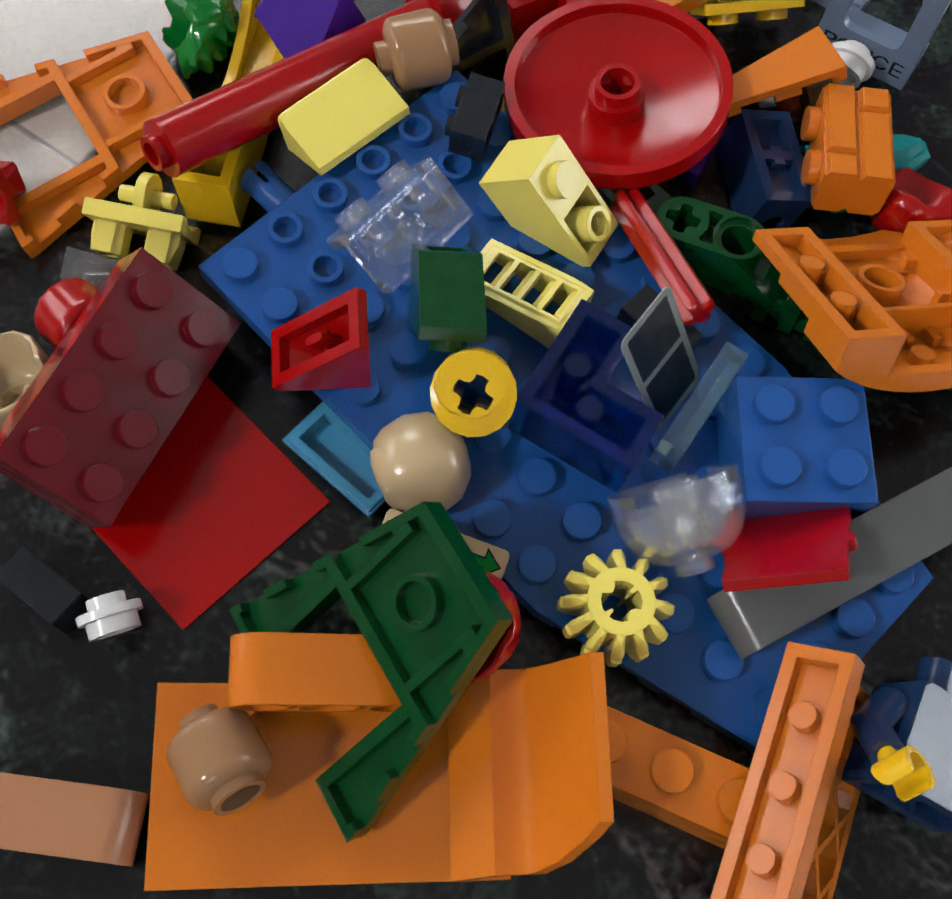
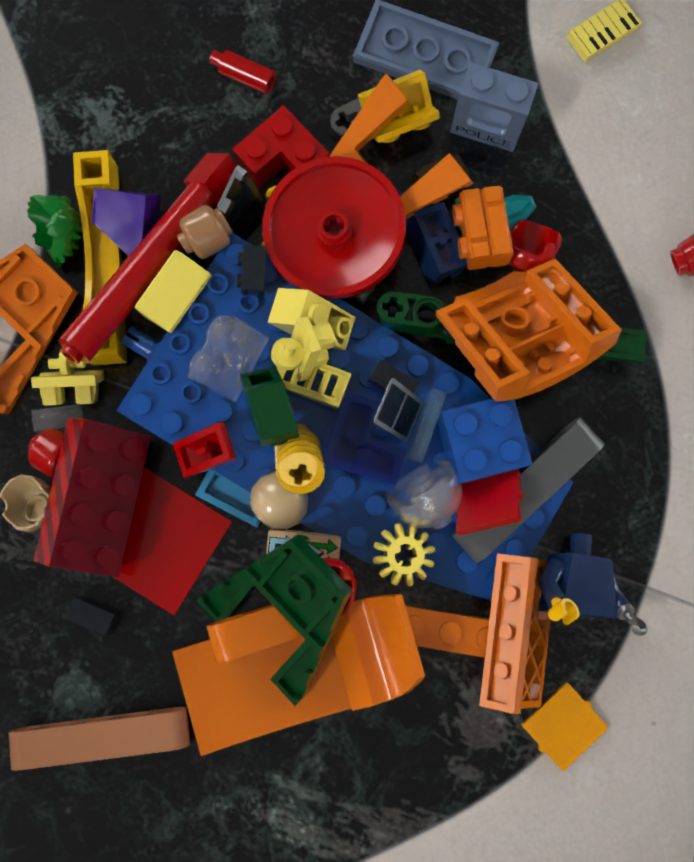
camera: 10 degrees left, 15 degrees up
white plate [75,590,143,642] -> none
medium nougat head [167,704,273,816] -> none
red axle [611,188,715,326] -> none
white plate [831,40,875,88] -> none
none -> light yellow hips [271,316,337,382]

